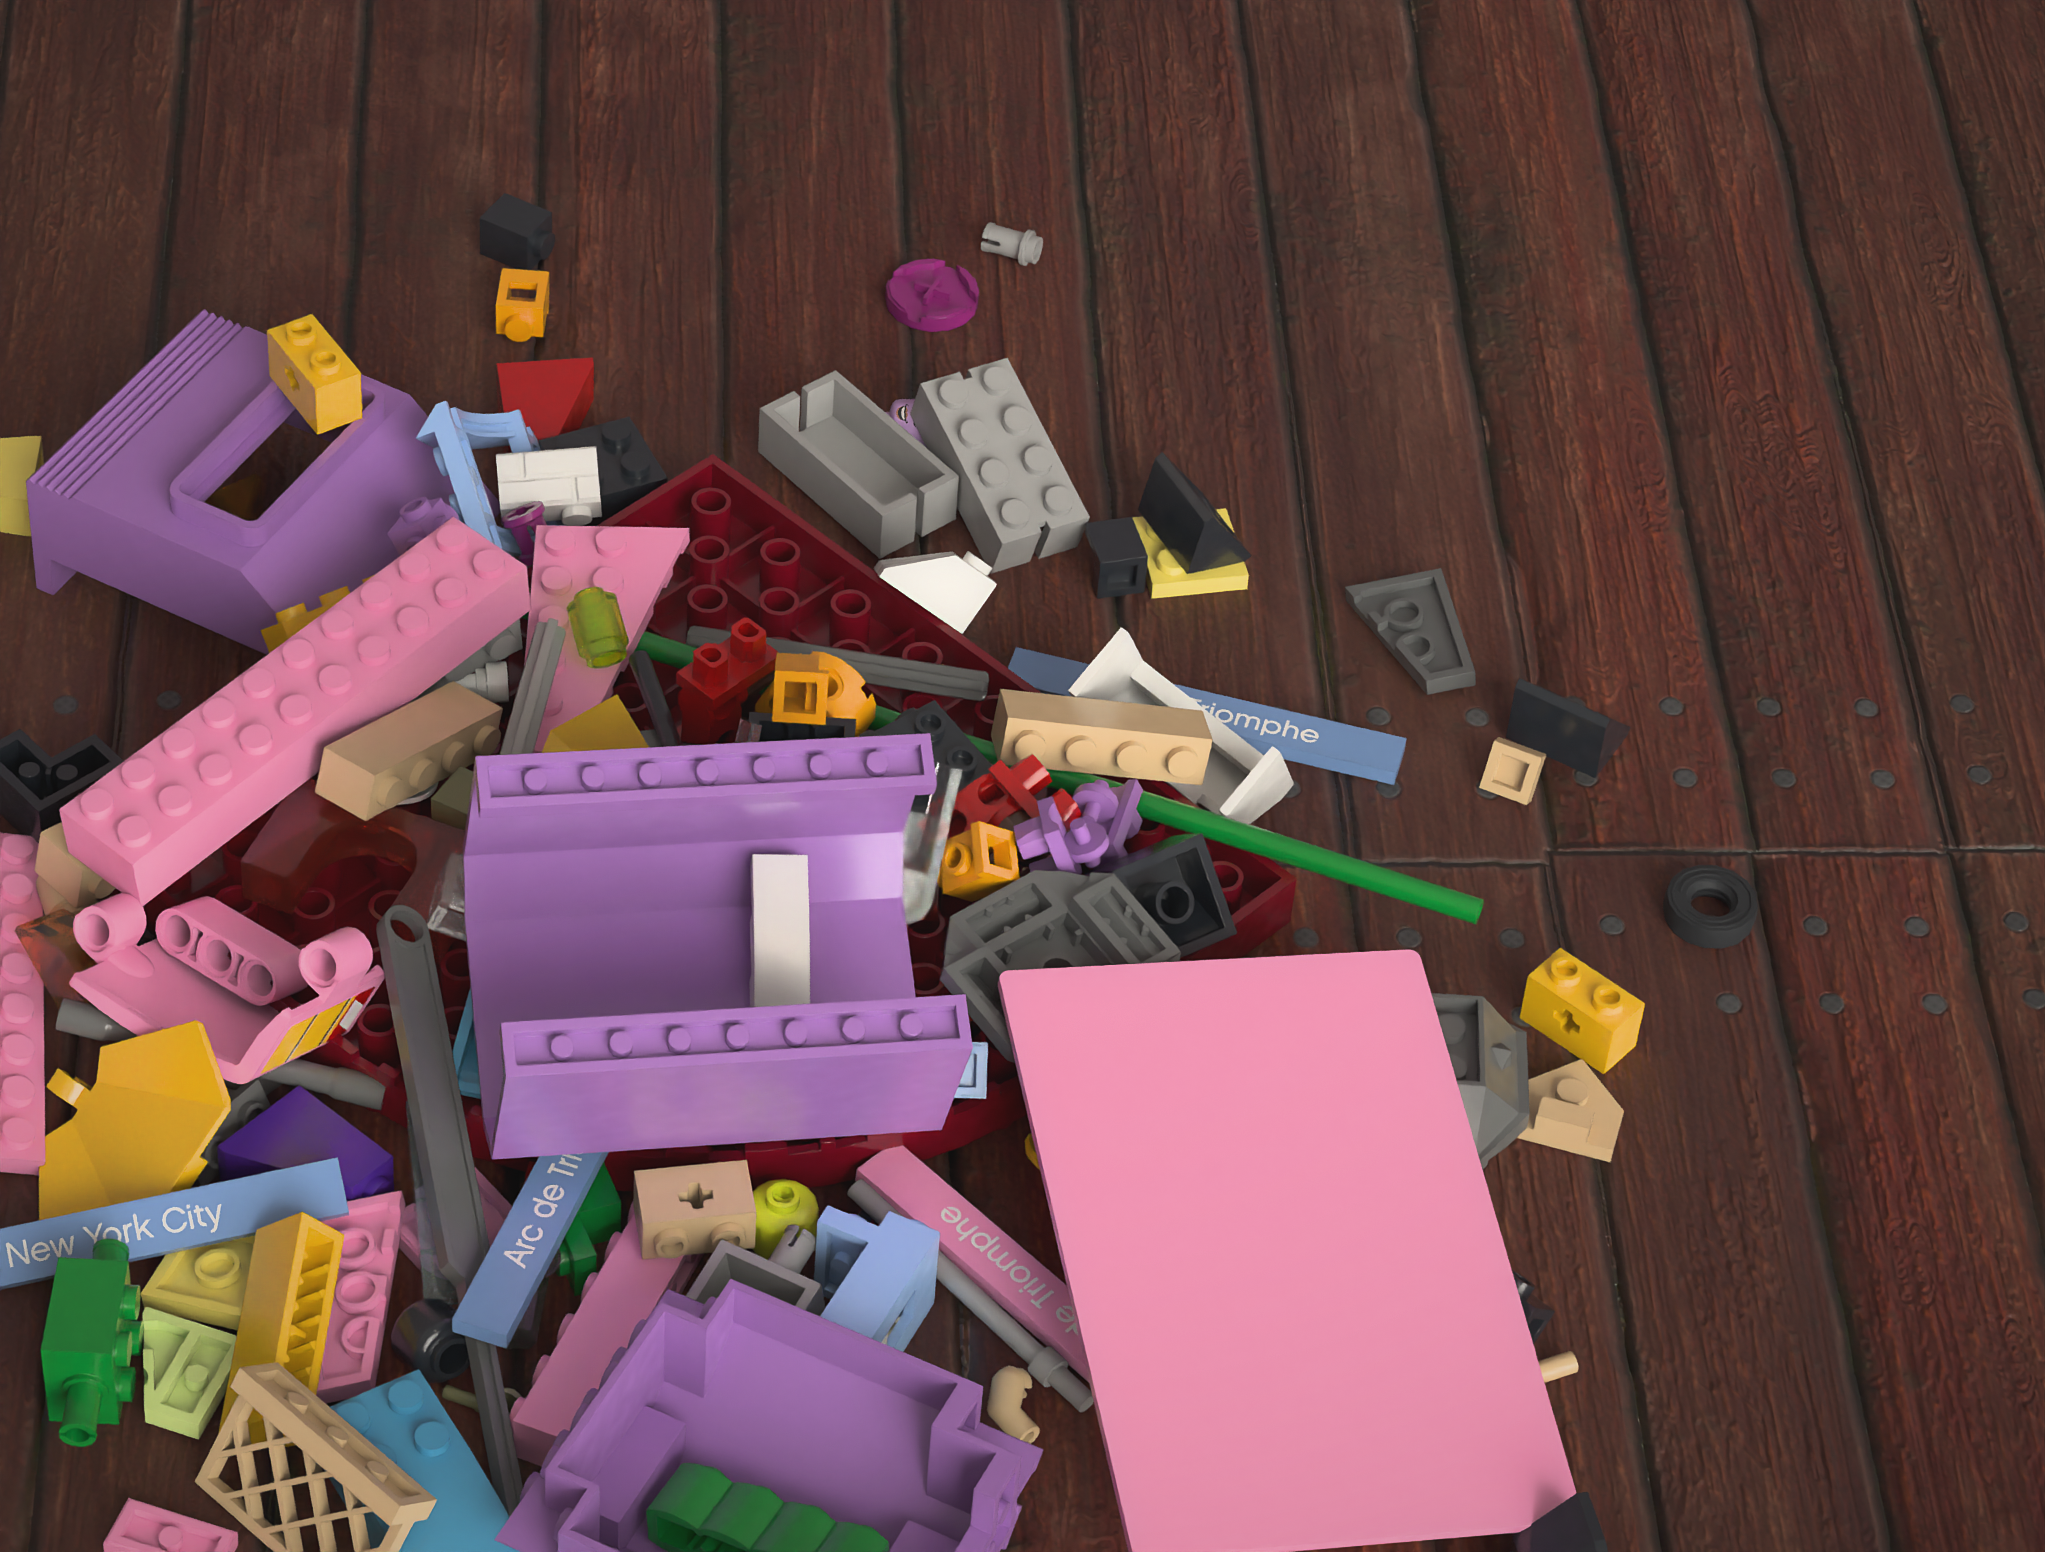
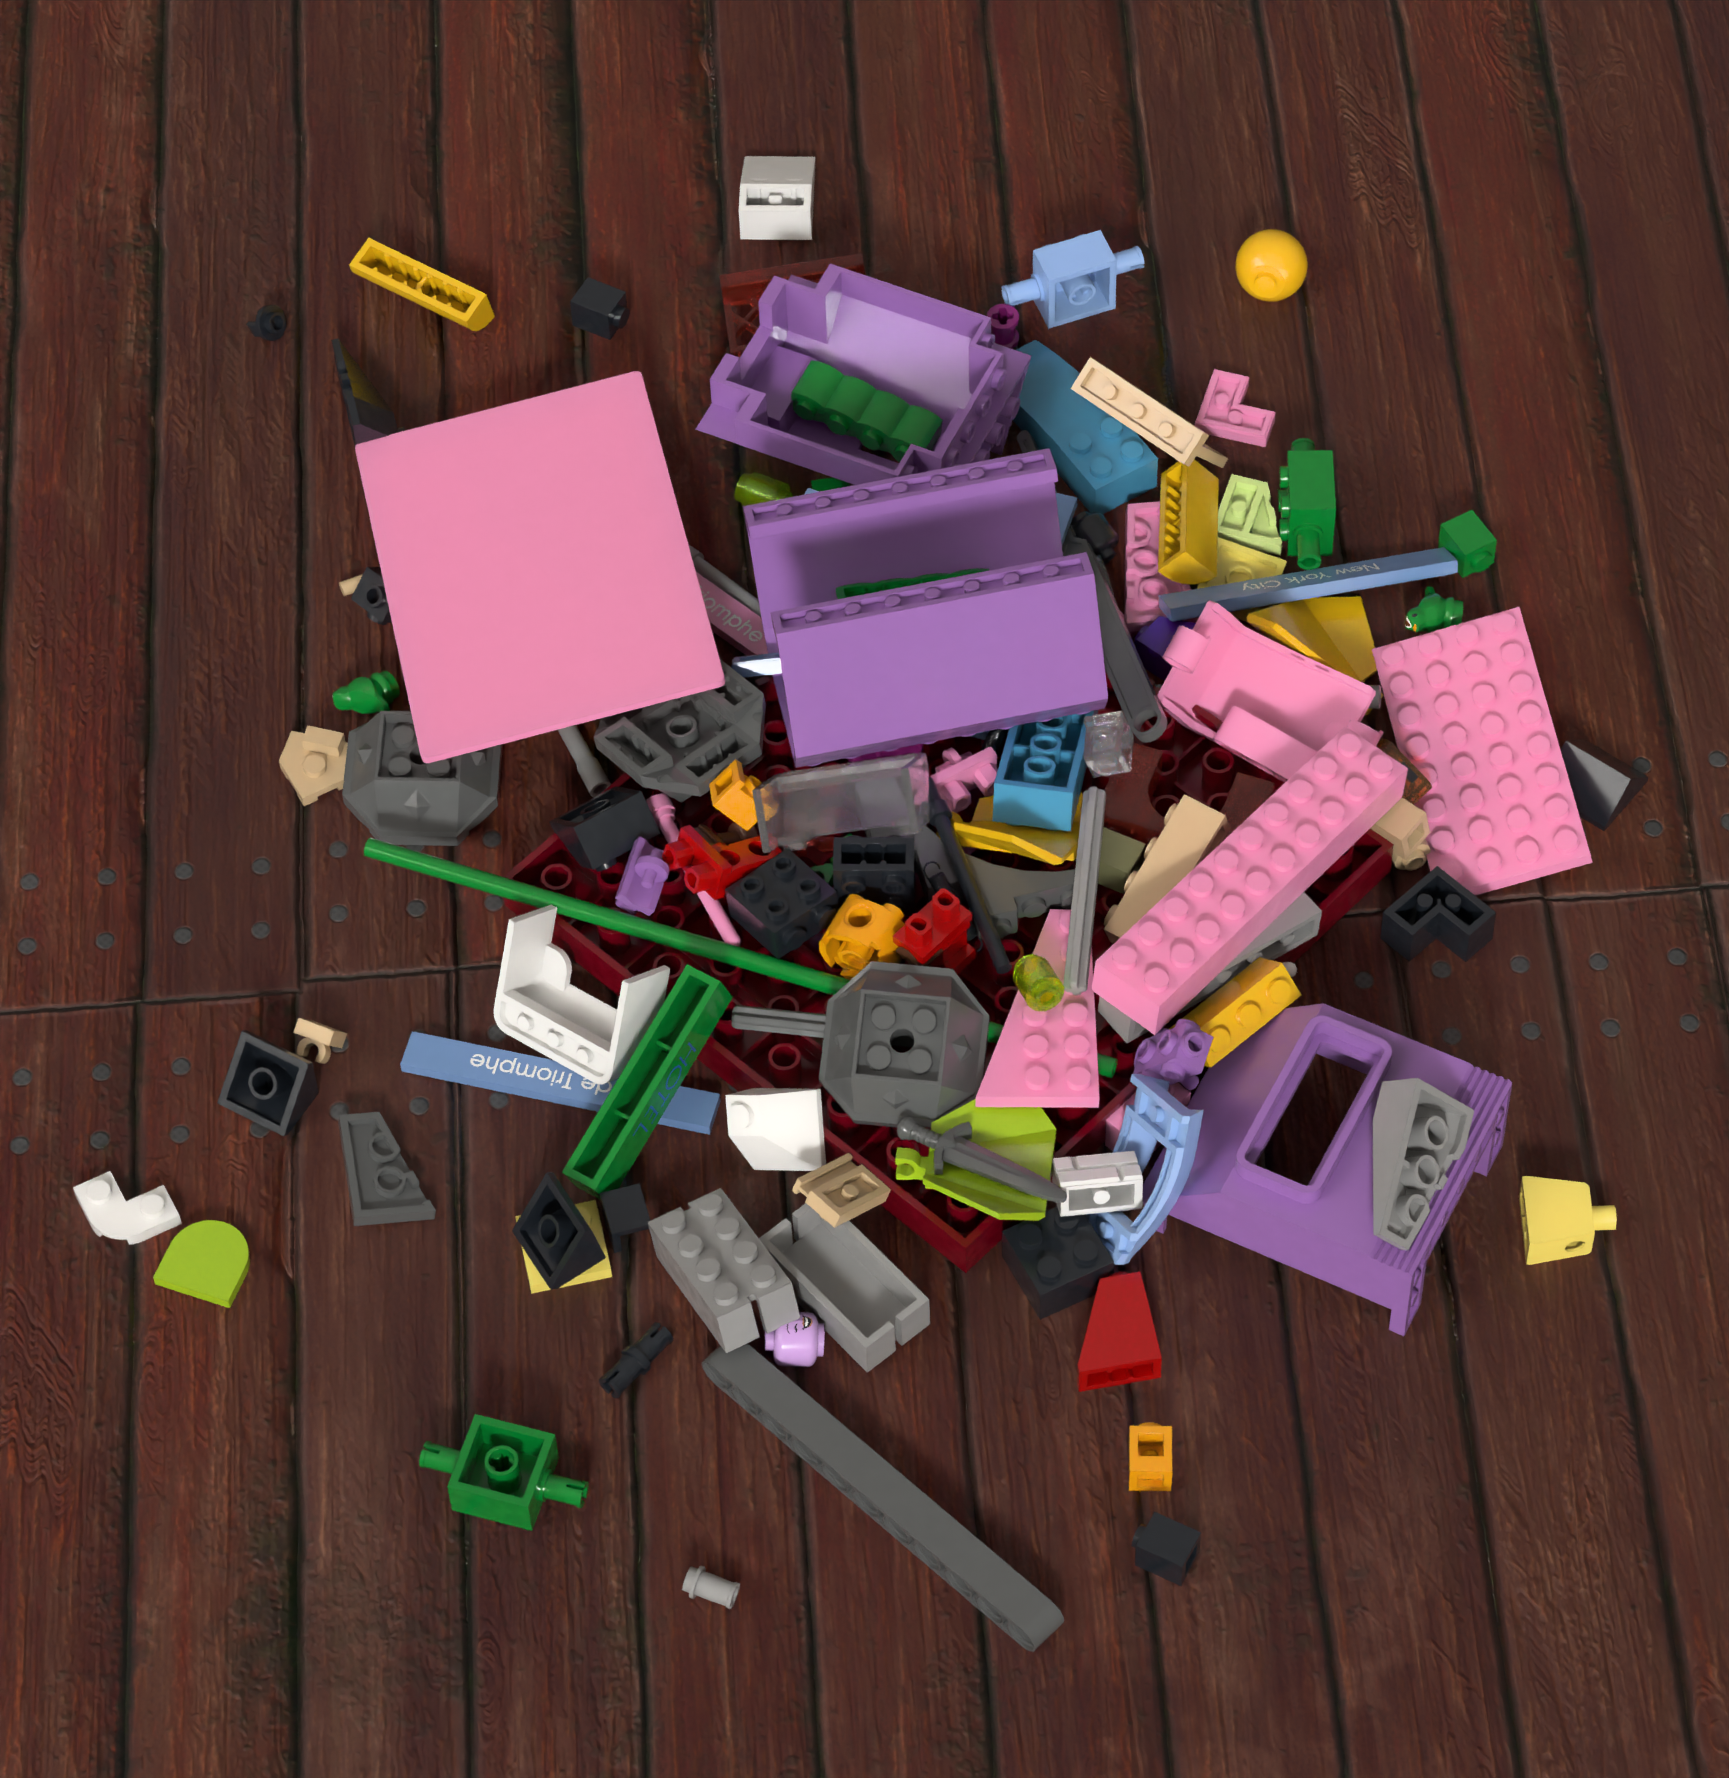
camera: 175 degrees left, 10 degrees up
yellow brick [267,314,362,435] -> none
magenta bush [501,501,547,566] -> none
light orange brick [772,653,829,725] -> none
magenta tile [885,259,979,332] -> none
tan arm [987,1366,1040,1444] -> none
tan brick [991,689,1213,785] -> none
medium lavender hips [1013,796,1109,875] -> none
yellow brick [1520,948,1645,1074] -> none
black tyre [1663,865,1758,949] -> none
none -> white plate [73,1171,182,1245]
none -> lime tile [153,1220,250,1308]
none -> green animal [332,671,400,714]
none -> green brick [419,1414,589,1531]
none -> green brick [562,964,733,1200]
none -> black pin [599,1322,674,1398]
none -> dark grey beam [701,1343,1064,1652]
none -> tan plate [792,1153,891,1228]
none -> dark grey piece [819,961,990,1130]
none -> lime panel [895,1099,1056,1221]
none -> dark grey sword [897,1117,1067,1203]
none -> light grey wedge [1373,1078,1474,1250]

